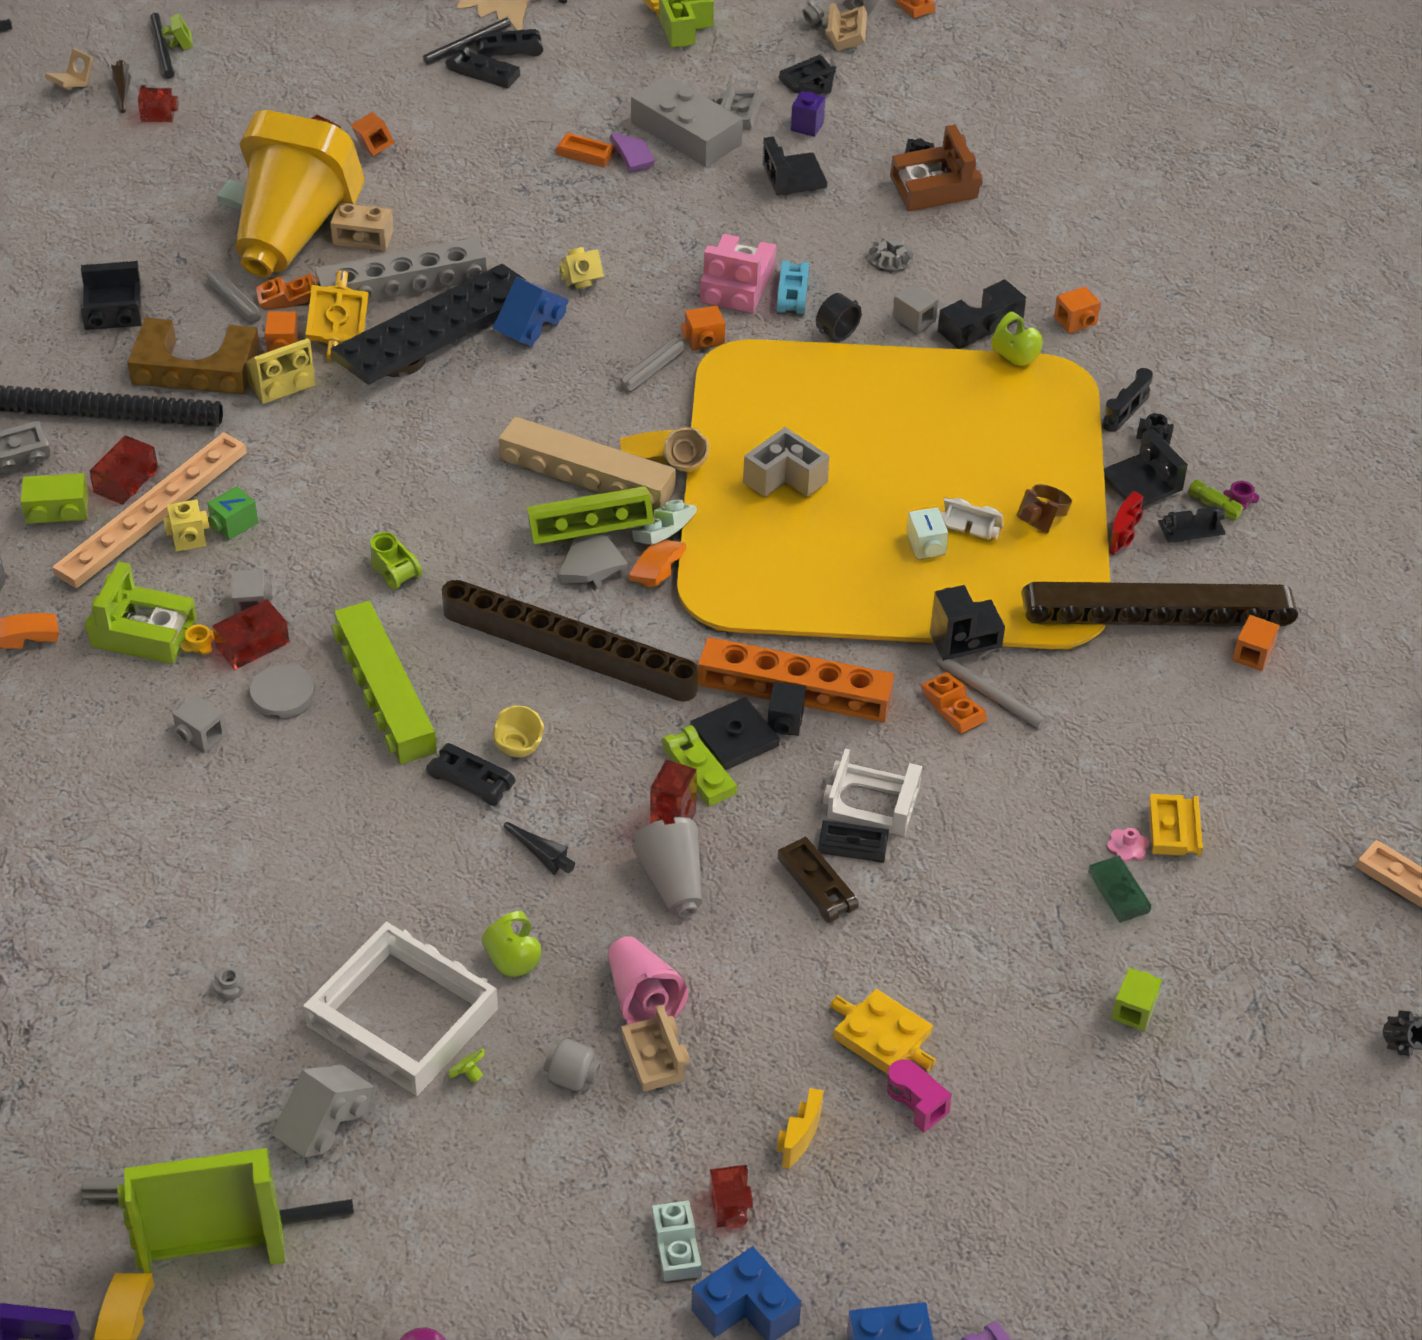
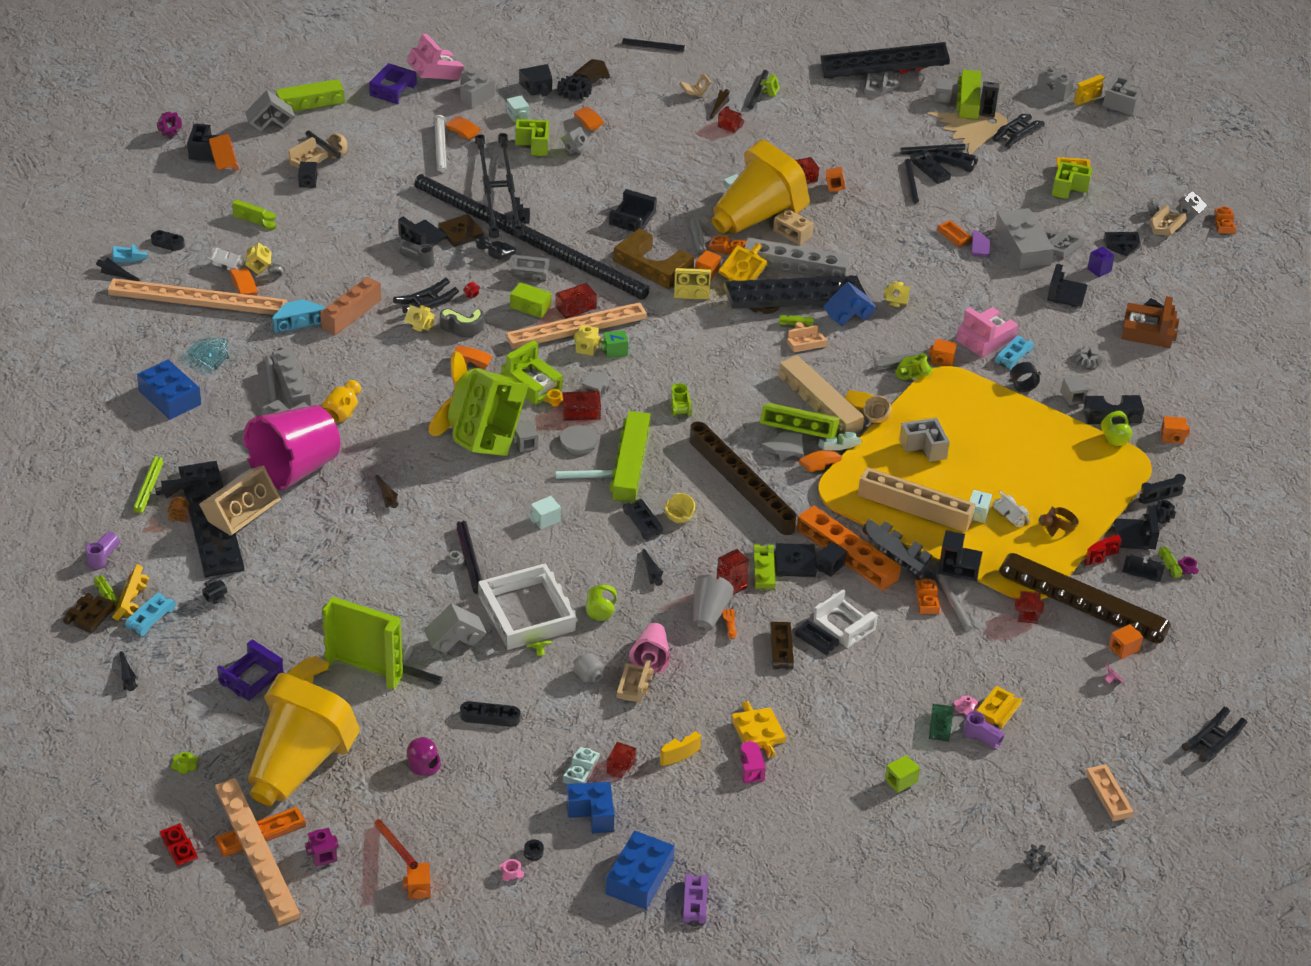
camera: 30 degrees right, 5 degrees down
none -> dark brown piece [375,475,399,508]
none -> lime brick [429,351,529,456]
none -> black axle [456,520,482,594]
none -> black beam [460,701,521,727]
none -> light aqua brick [530,496,561,529]
none -> light aqua bar [555,470,613,479]
none -> orange piece [722,609,737,639]
none -> lime axle [779,315,814,327]
none -> light nougat slope [787,322,827,352]
none -> tan brick [858,467,975,532]
none -> black piece [863,519,936,580]
none -> lime piece [895,353,933,380]
none -> black bar [904,159,919,203]
none -> medium lavender piece [963,711,1005,749]
none -> clear red brick [1014,591,1044,624]
none -> bright pink plant [1104,664,1124,684]

